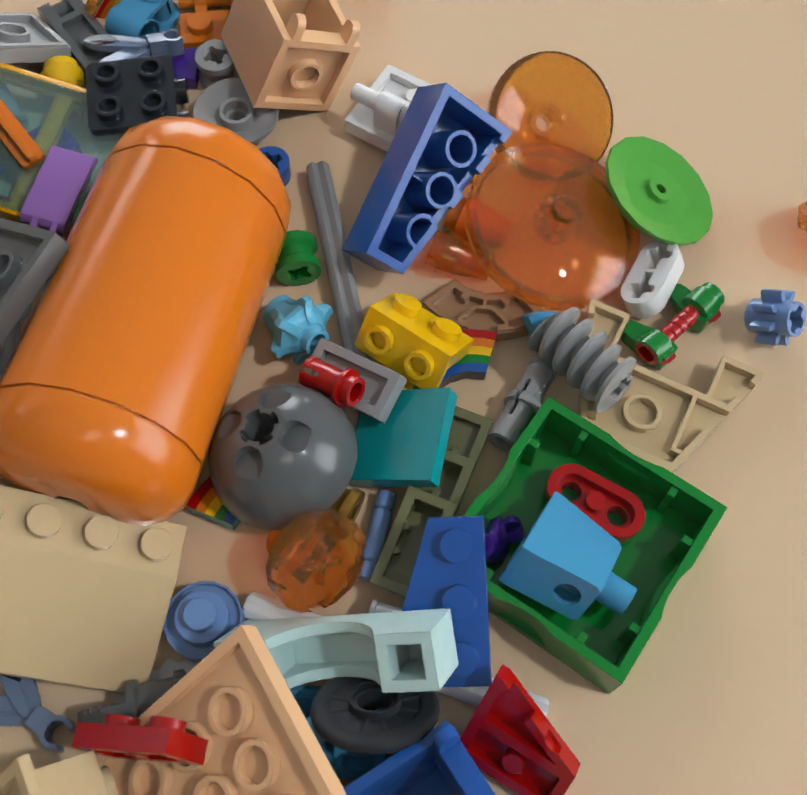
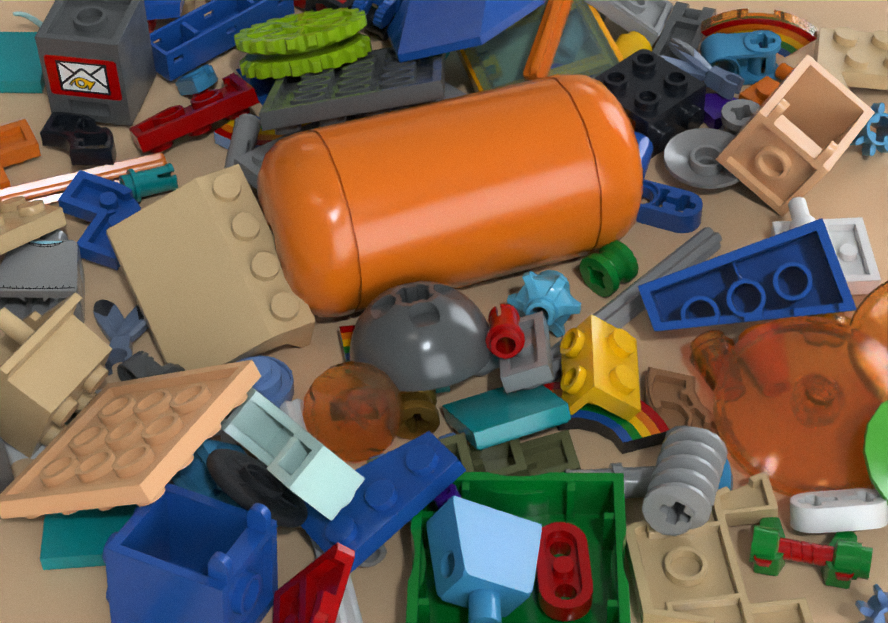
camera: 60 degrees right, 20 degrees down
red plate [71,714,208,765] -> none

